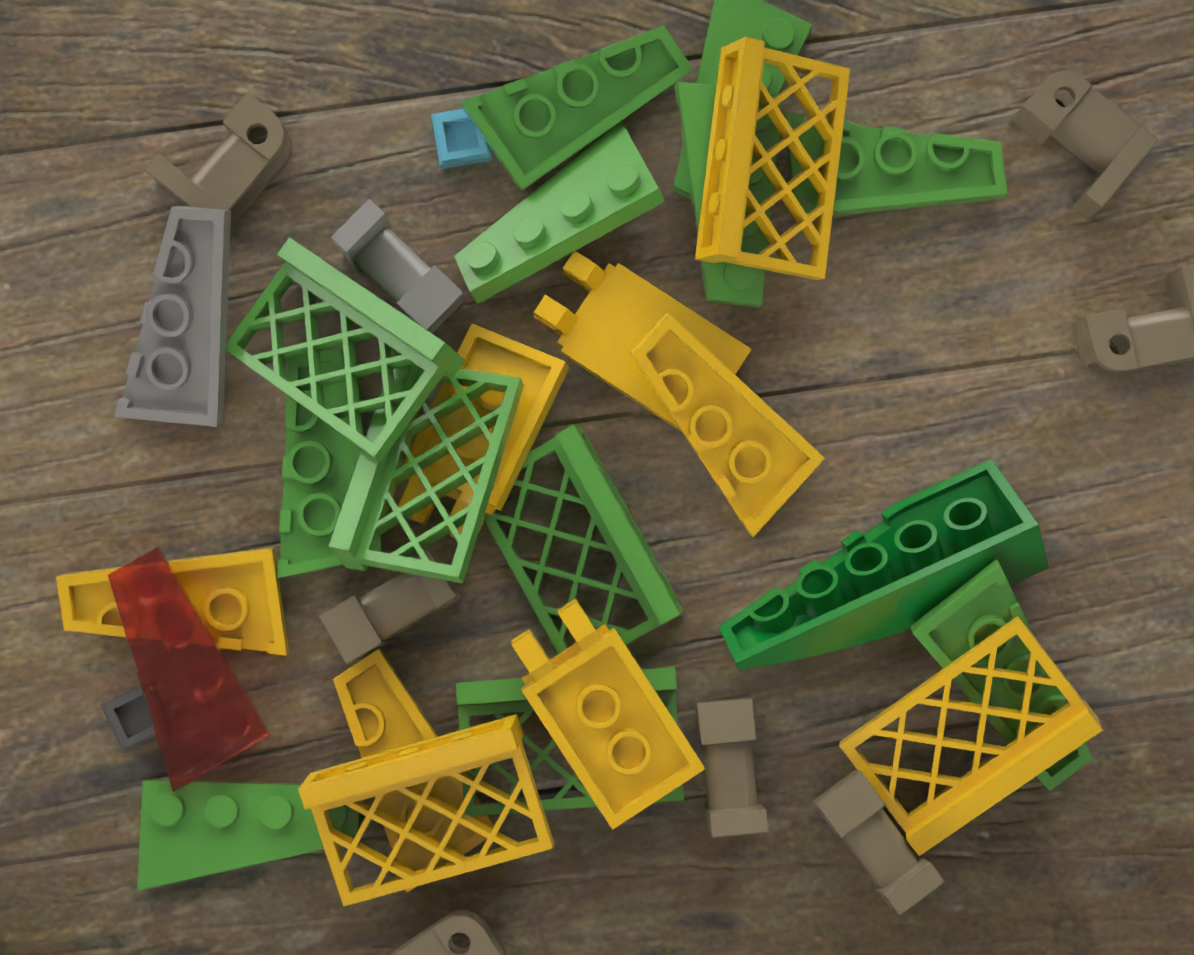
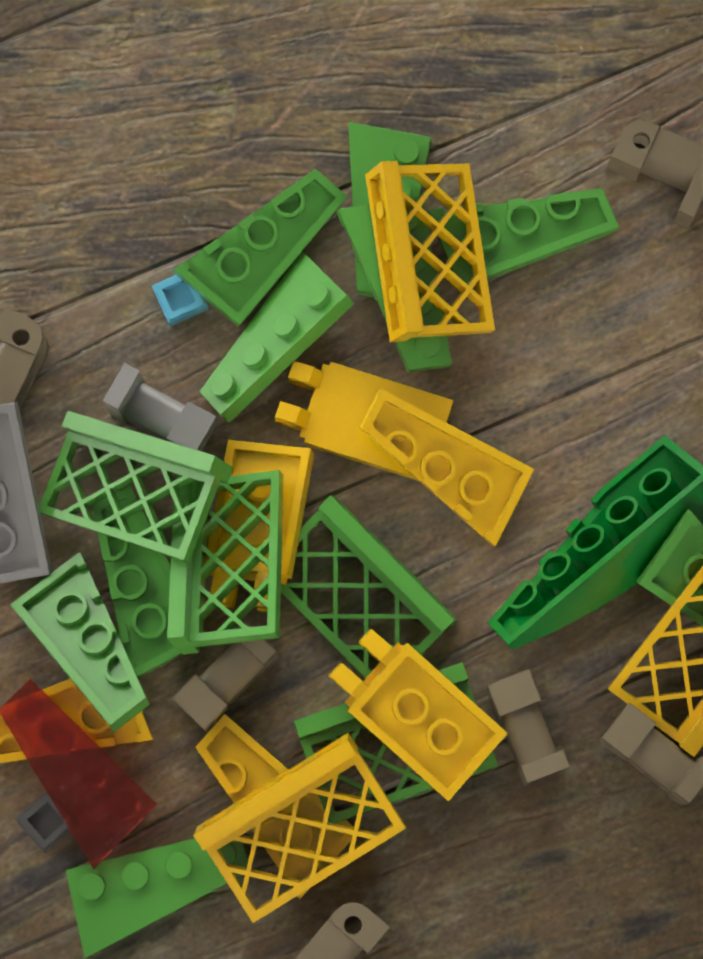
camera: 10 degrees left, 5 degrees down
none -> bright green wing [10,552,150,732]

